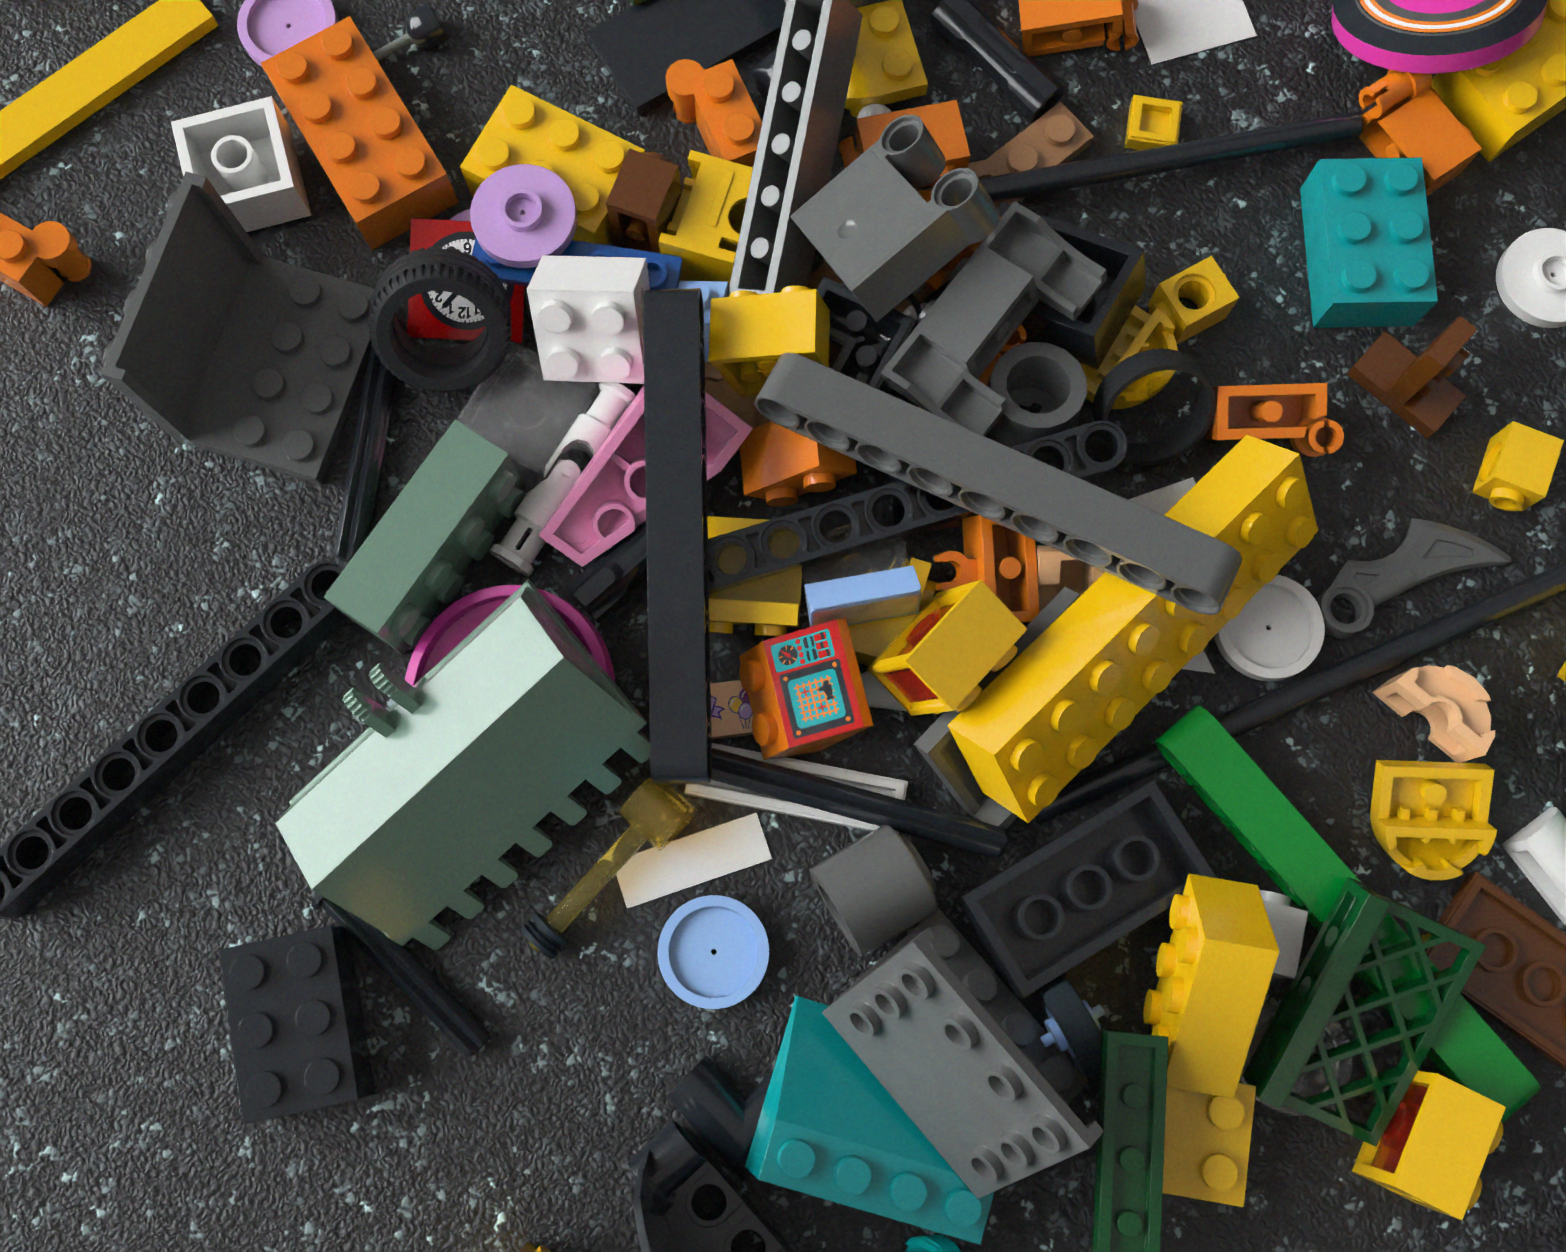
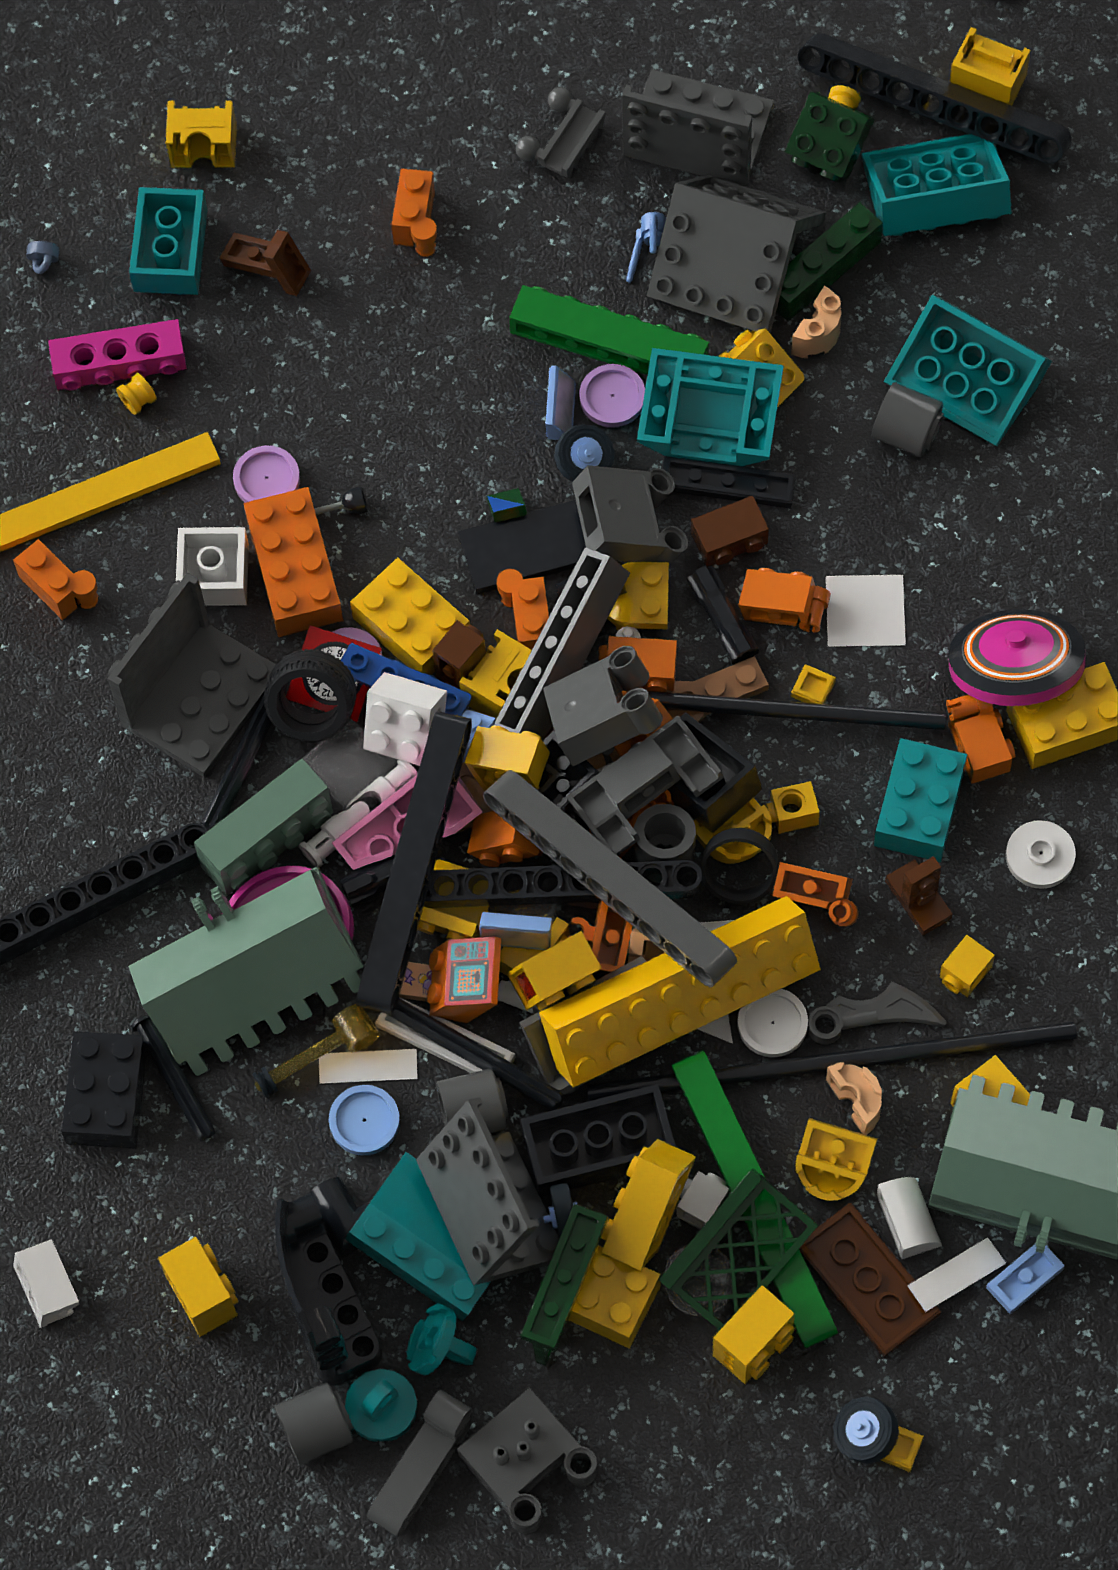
camera: 20 degrees right, 10 degrees down
lavender piece [470,164,577,268] -> none

